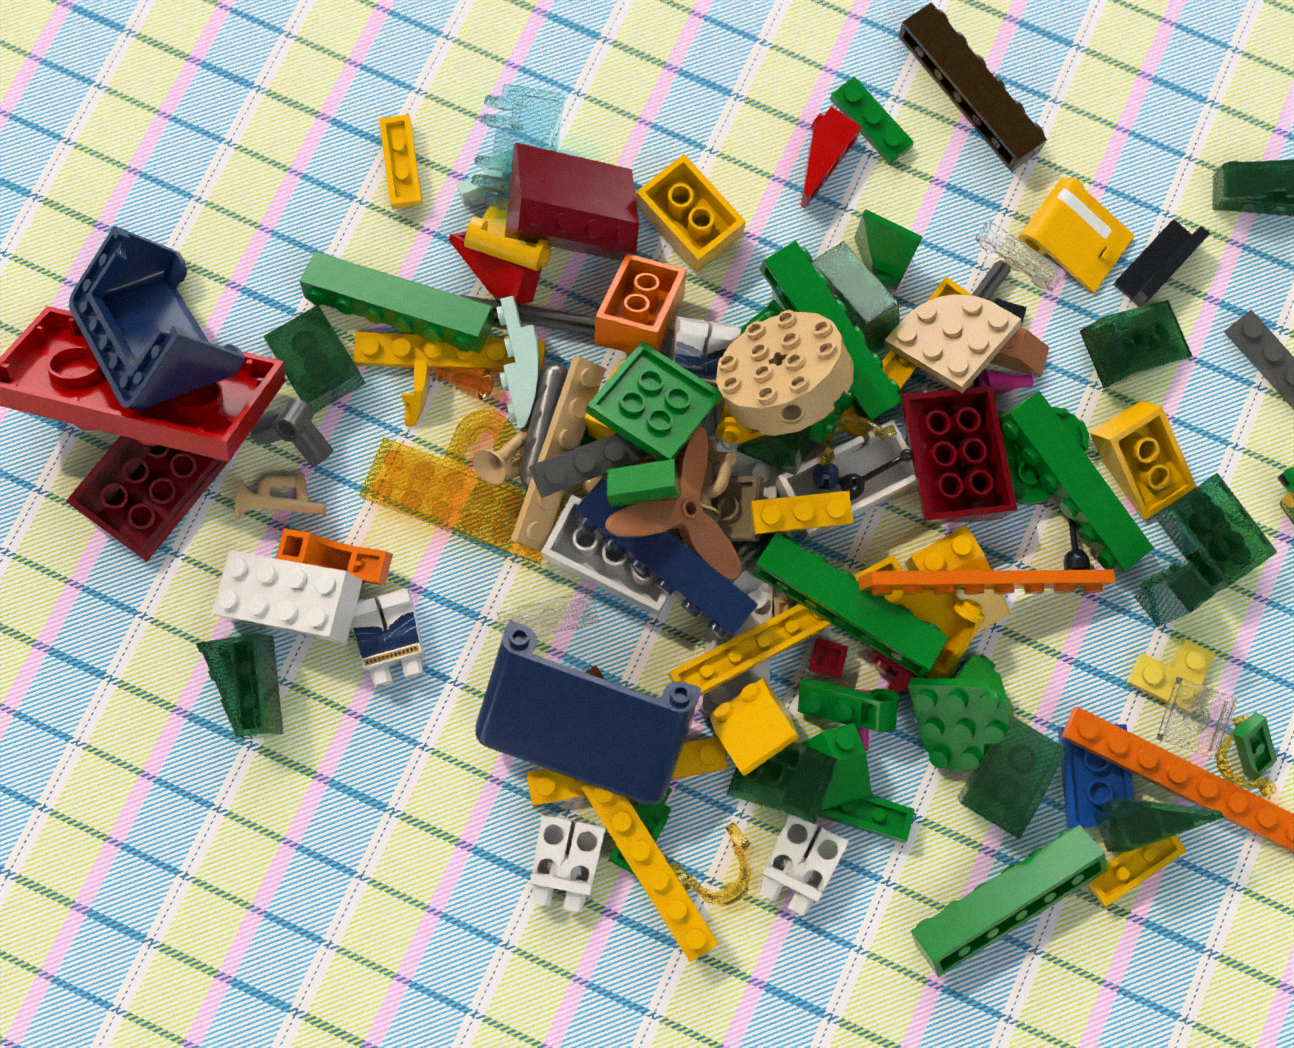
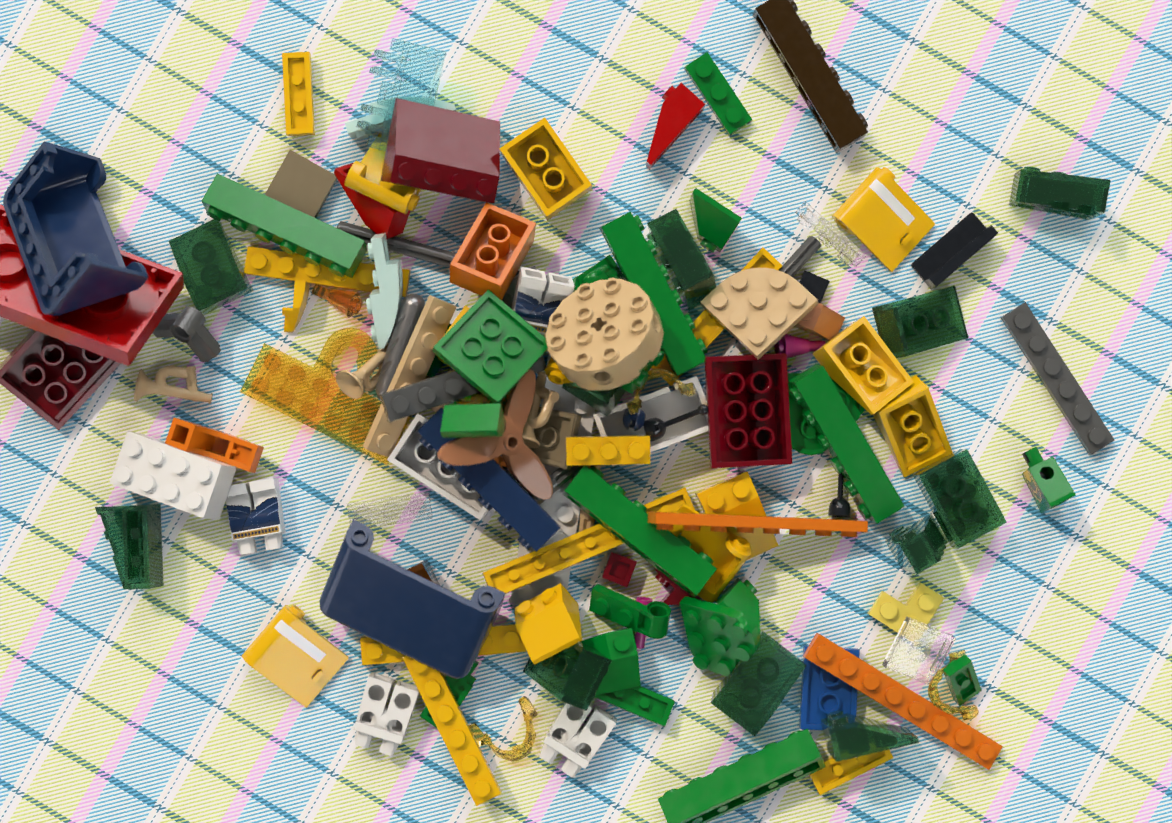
camera: 10 degrees right, 10 degrees up
none -> yellow door [242,604,349,708]
none -> dark tan tile [265,150,338,218]
none -> yellow slope [812,316,914,415]

